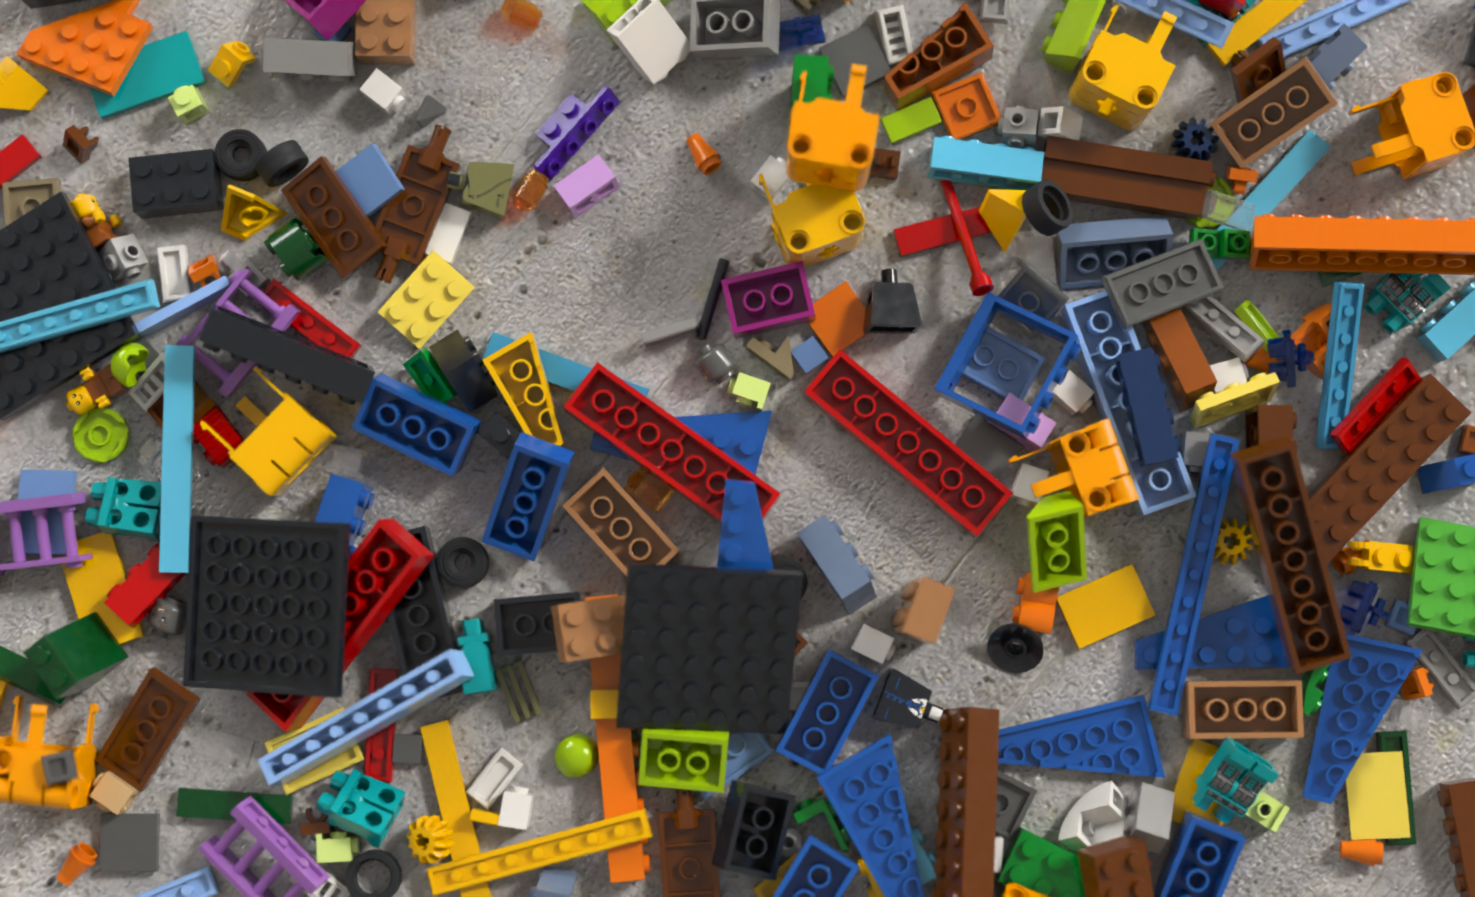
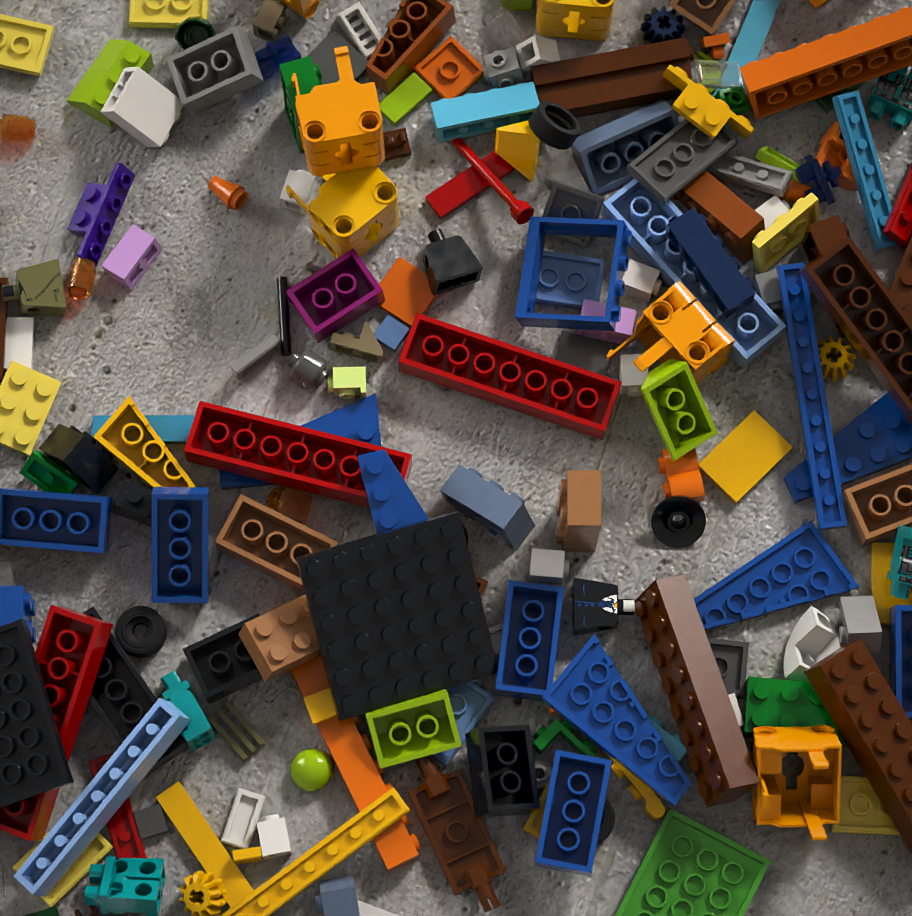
camera: 20 degrees left, 10 degrees down
none -> yellow bracket [662,65,754,139]

